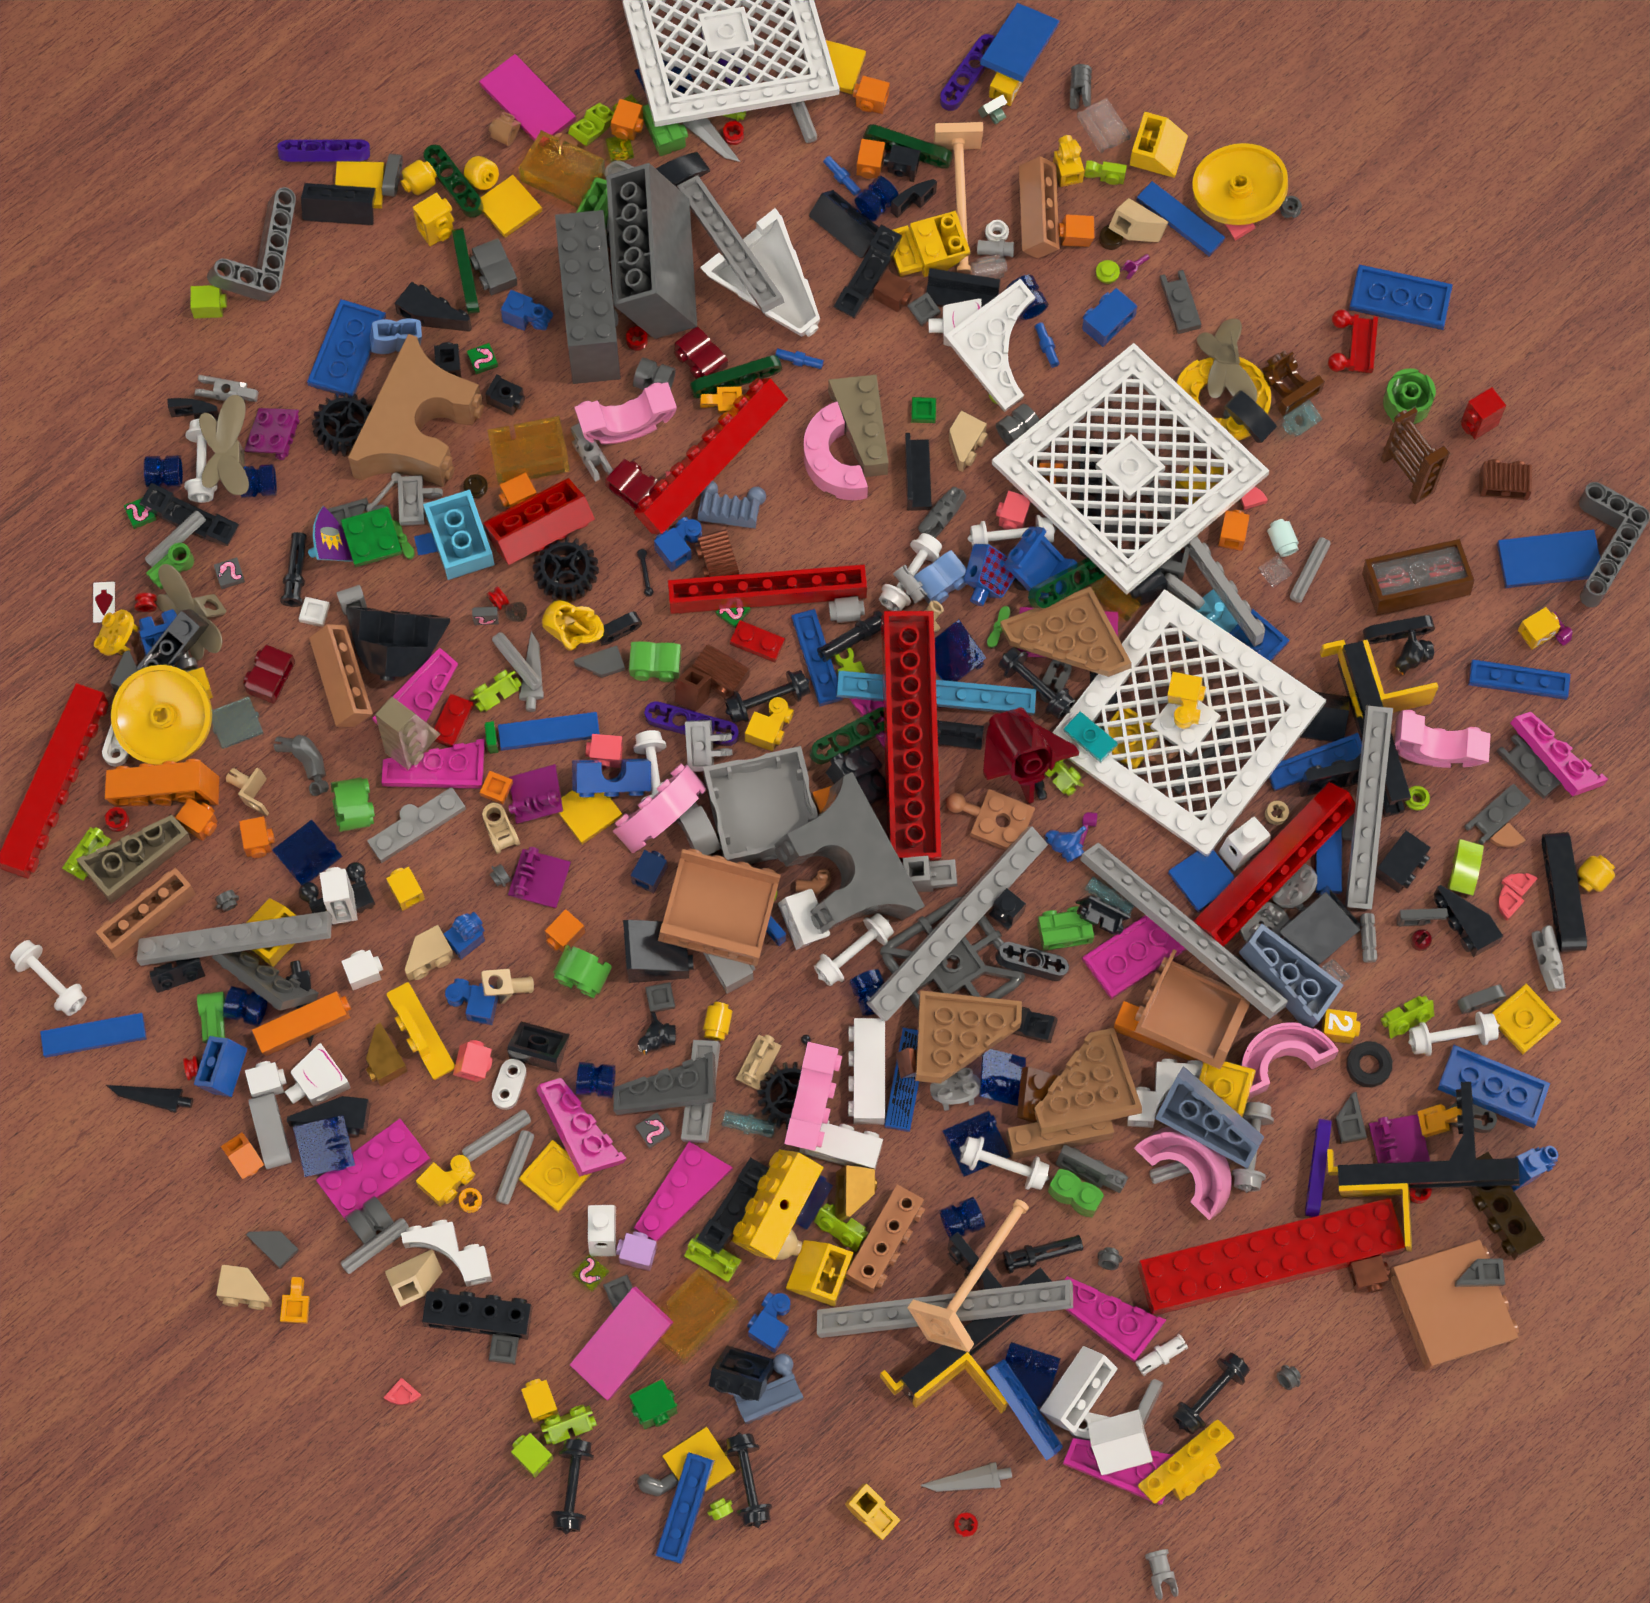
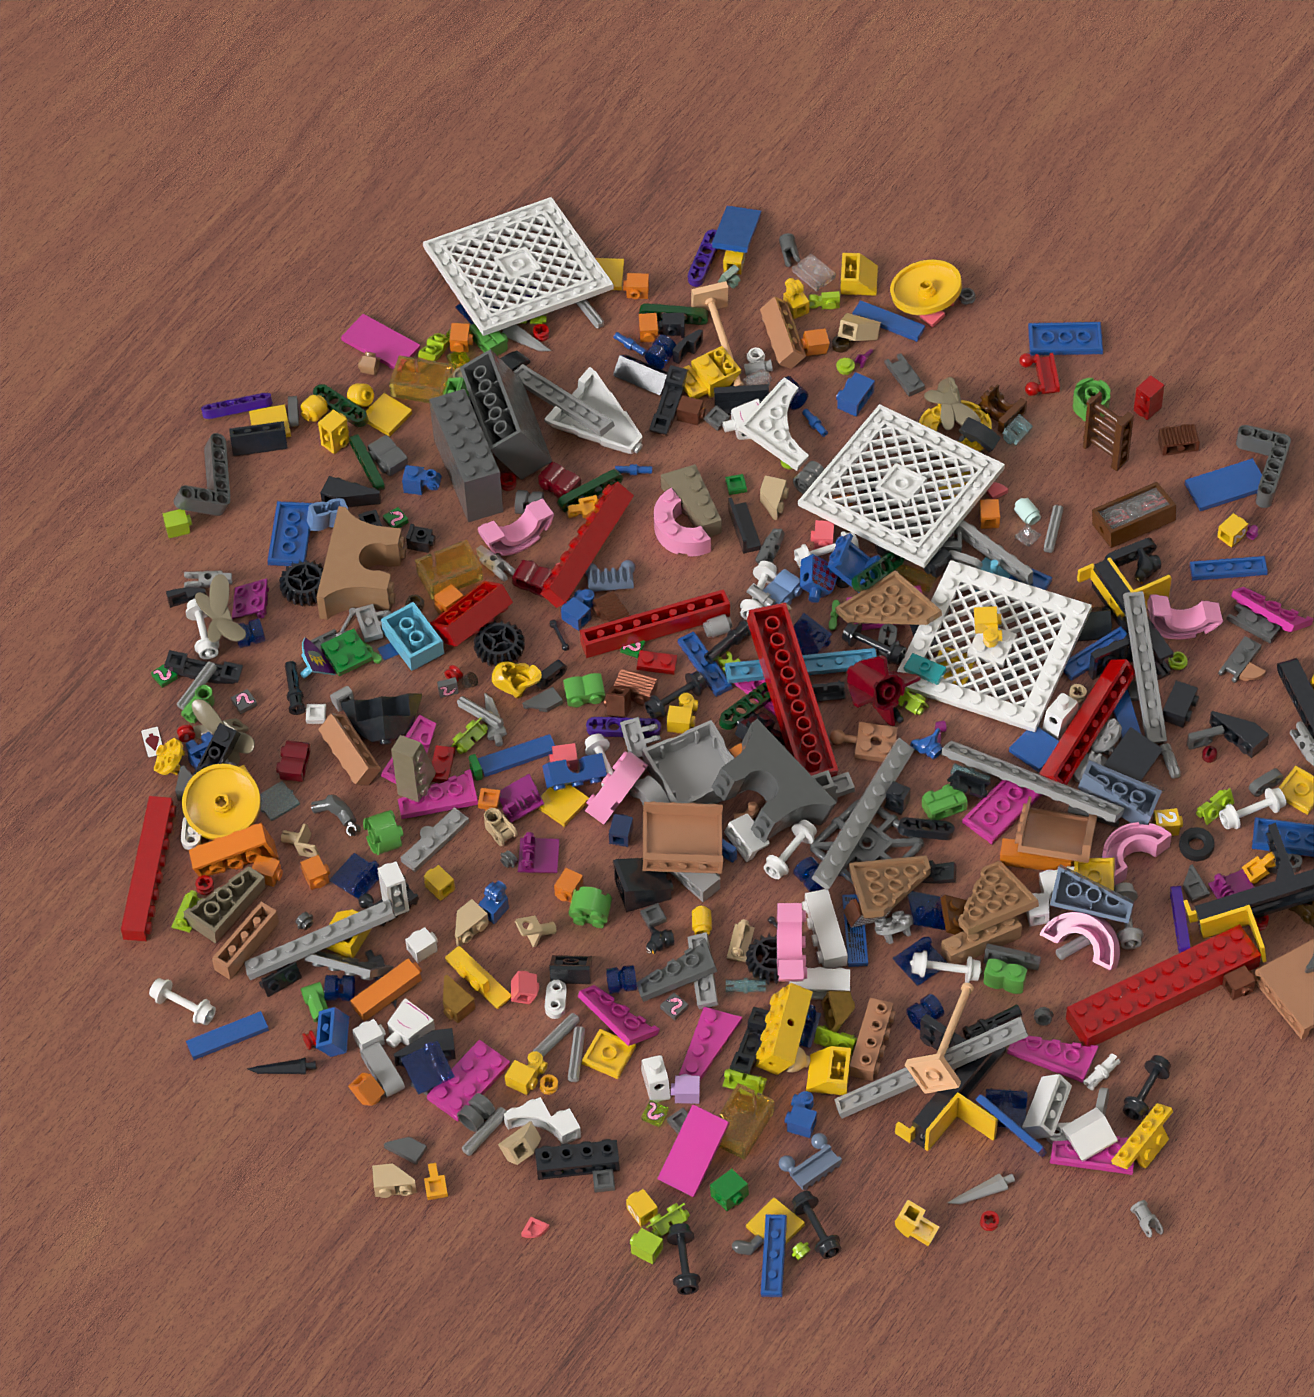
camera: 10 degrees left, 15 degrees down
clear blue wheel [144,455,183,487] -> none
blue brick [445,978,499,1025] -> none
black plate [708,1345,774,1401] -> none
dark grey plate [1277,1365,1301,1390] -> none
lime slope [1447,839,1484,896] -> none
coral tile [1498,884,1524,921] -> none
coral tile [1501,873,1538,898] -> none

